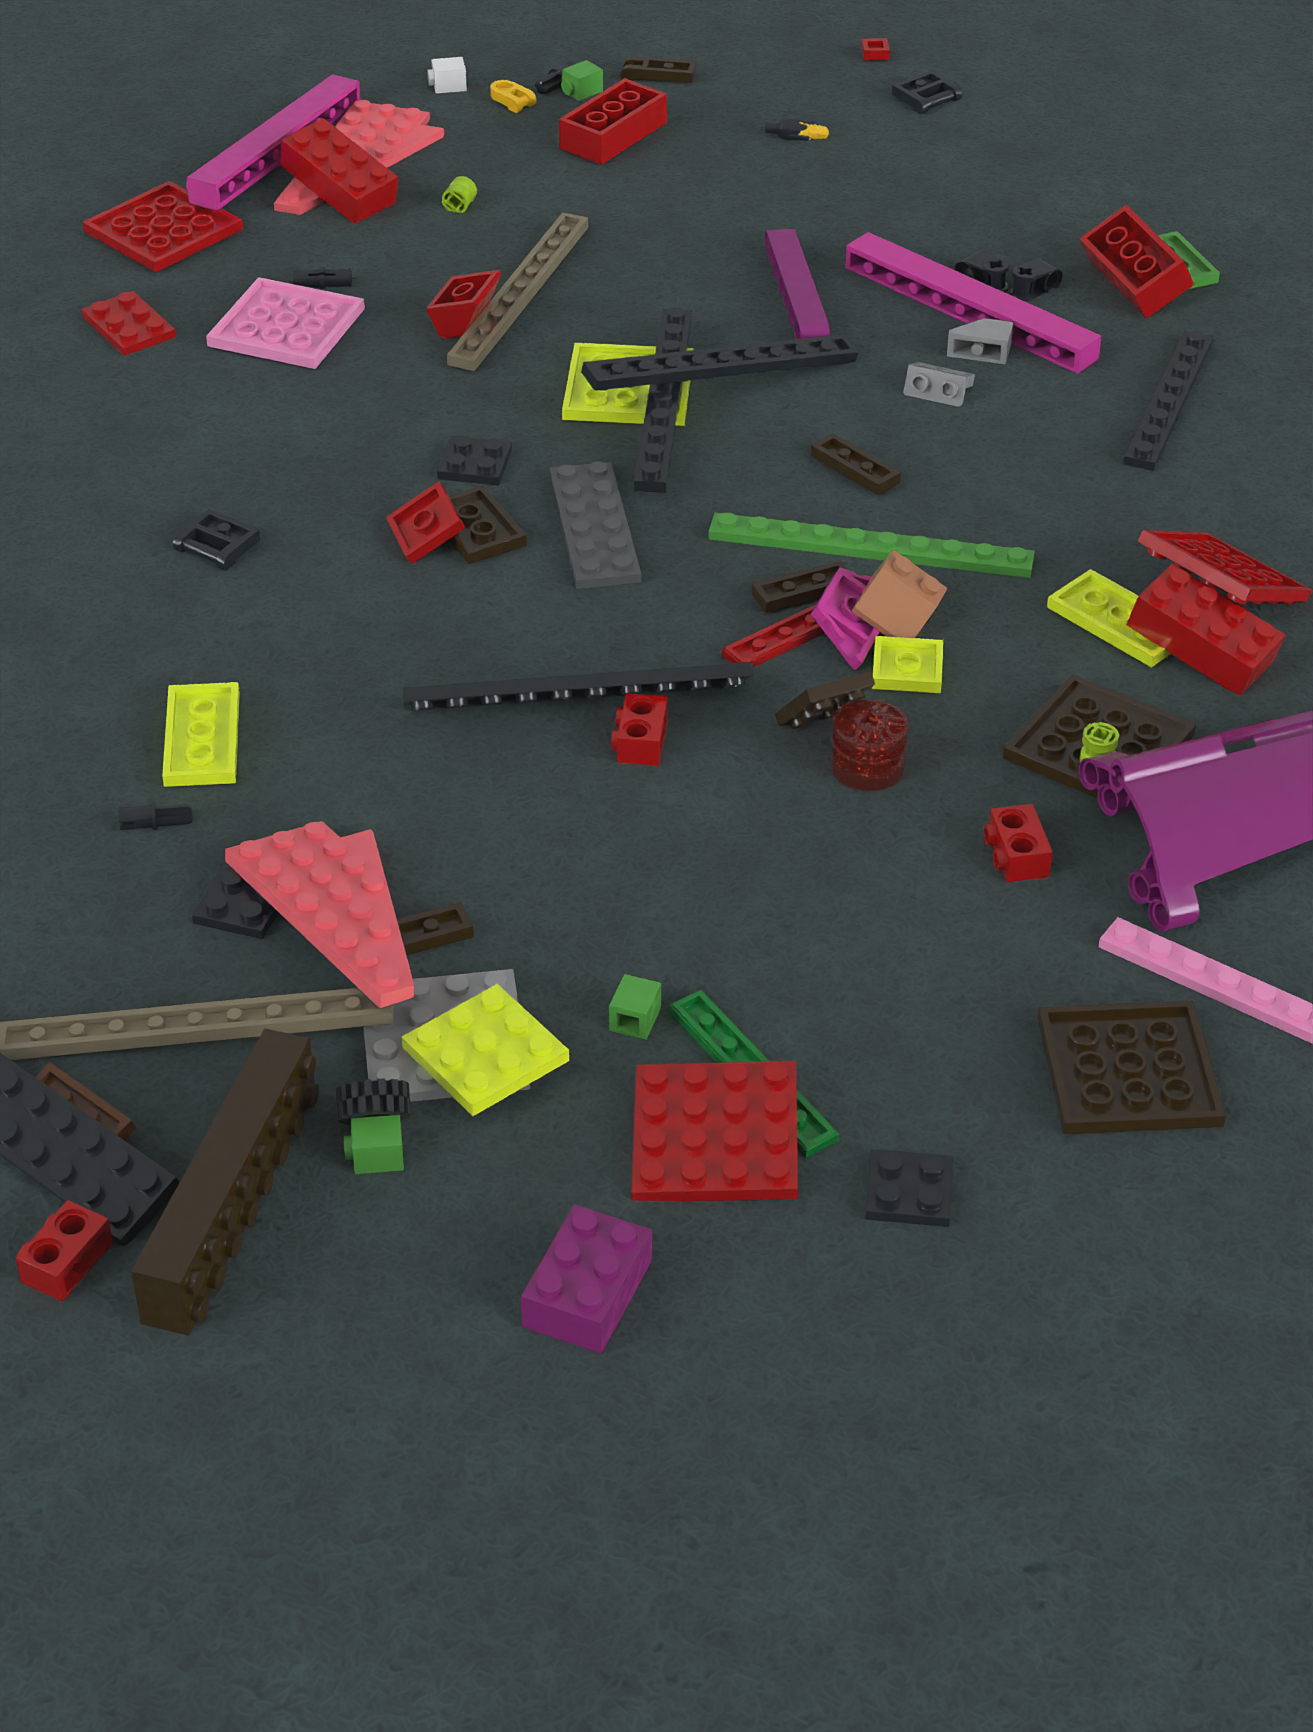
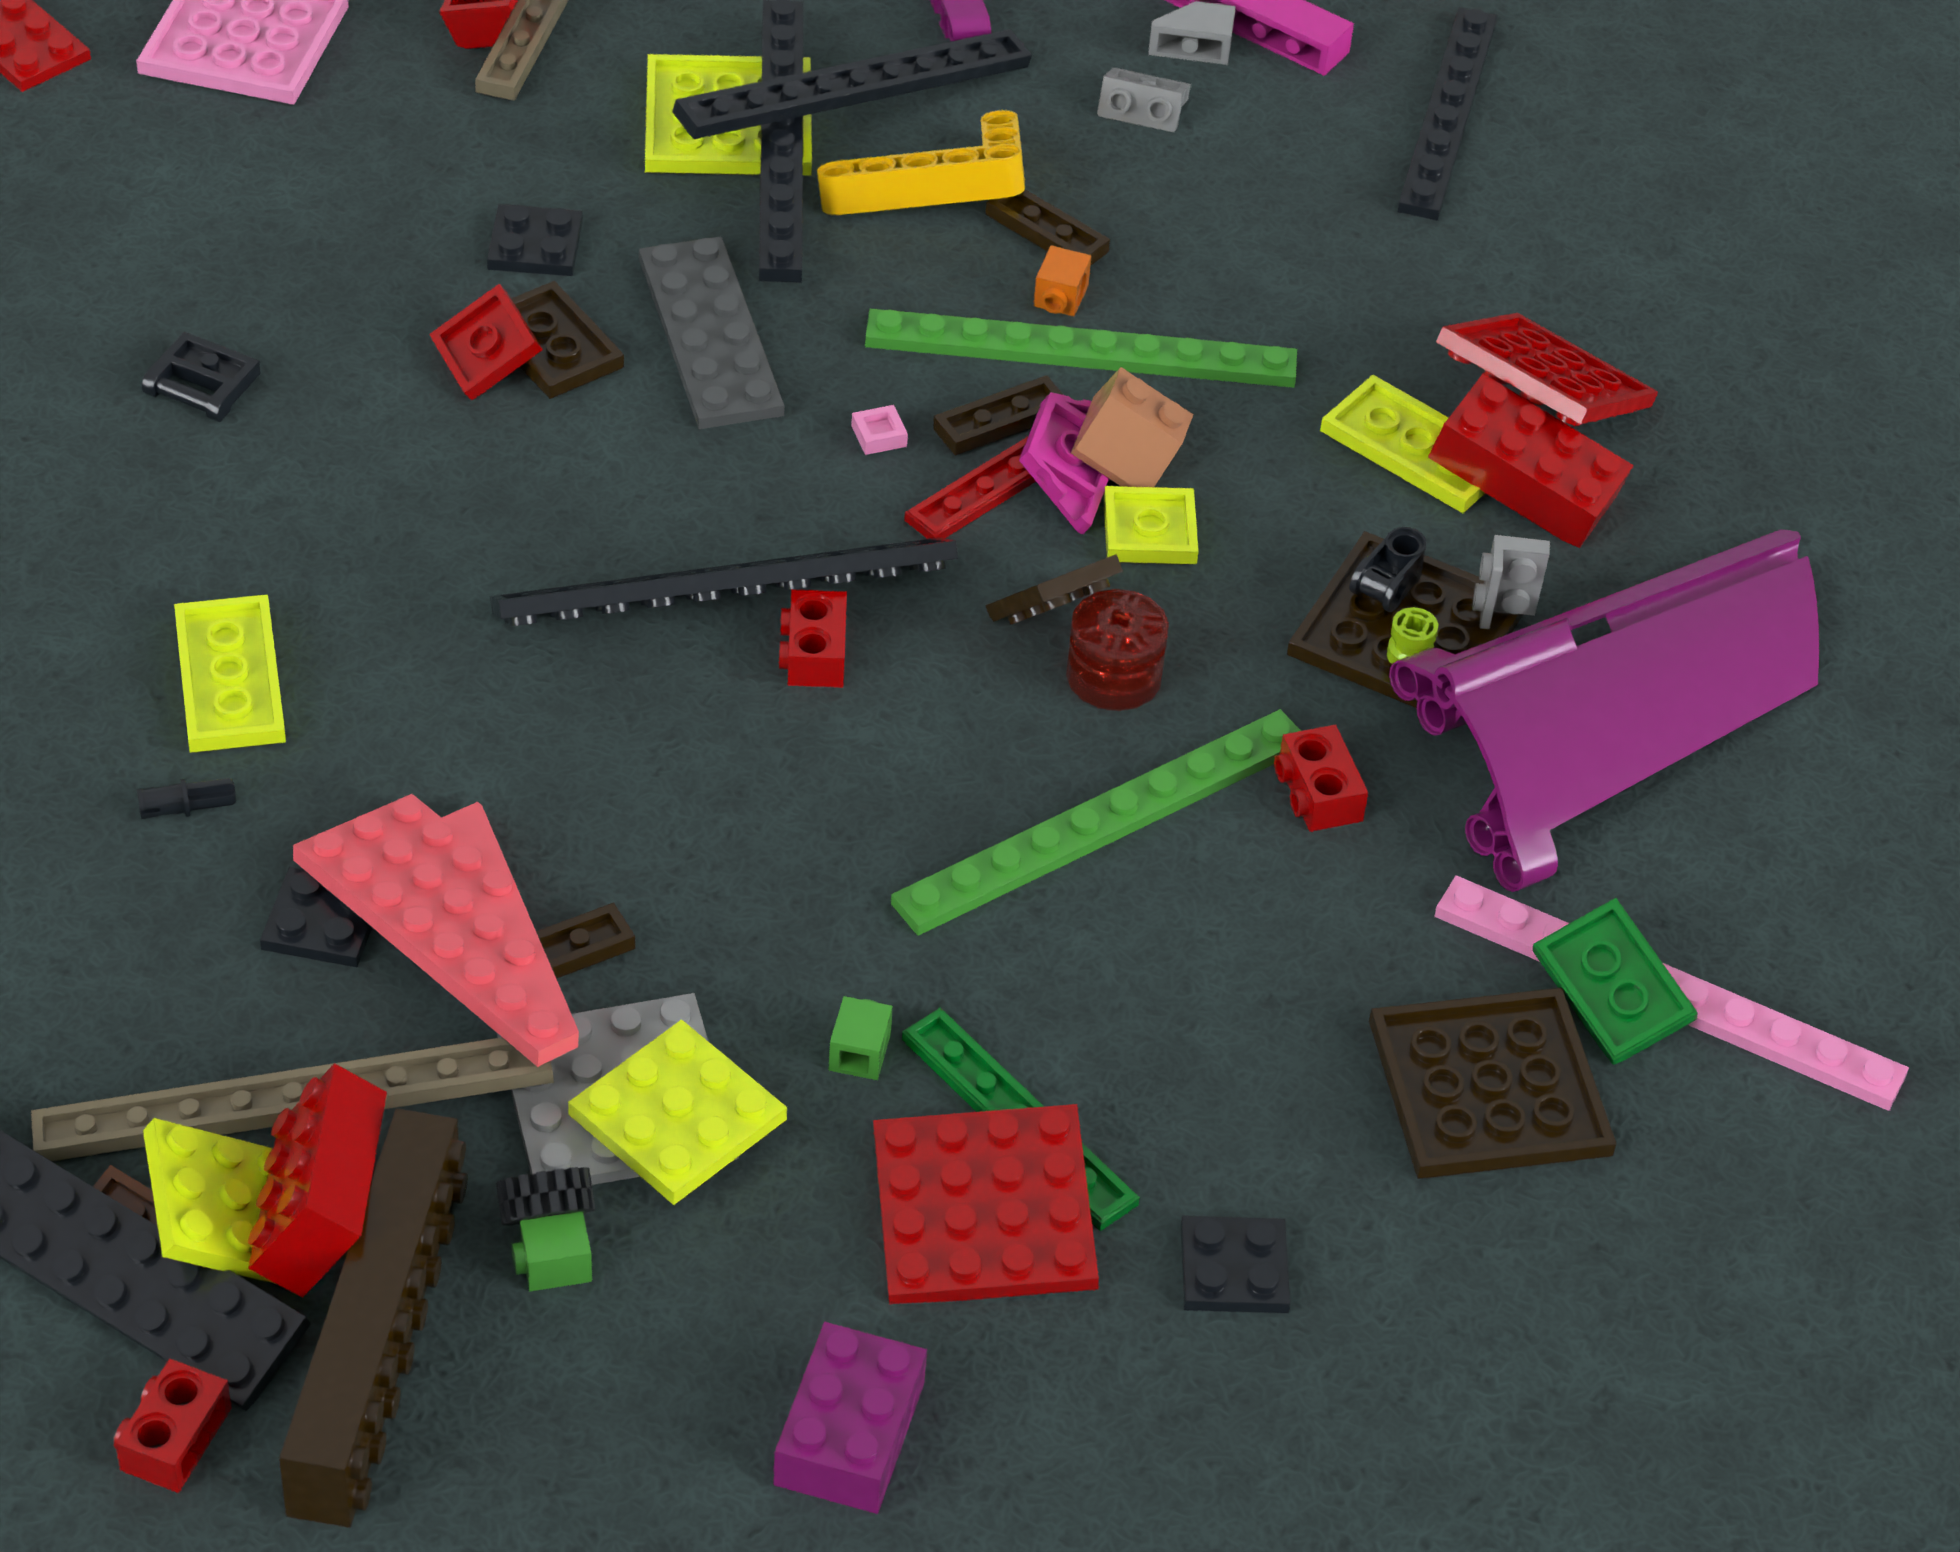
camera: 10 degrees left, 5 degrees up
none -> neon yellow plate [143,1118,274,1283]
none -> red brick [248,1063,387,1297]
none -> yellow beam [817,110,1025,215]
none -> bright pink plate [851,405,908,455]
none -> bright green plate [891,709,1301,936]
none -> orange brick [1034,246,1091,316]
none -> black piece [1349,527,1426,612]
none -> light grey bracket [1473,535,1550,629]
none -> green tile [1532,898,1698,1065]

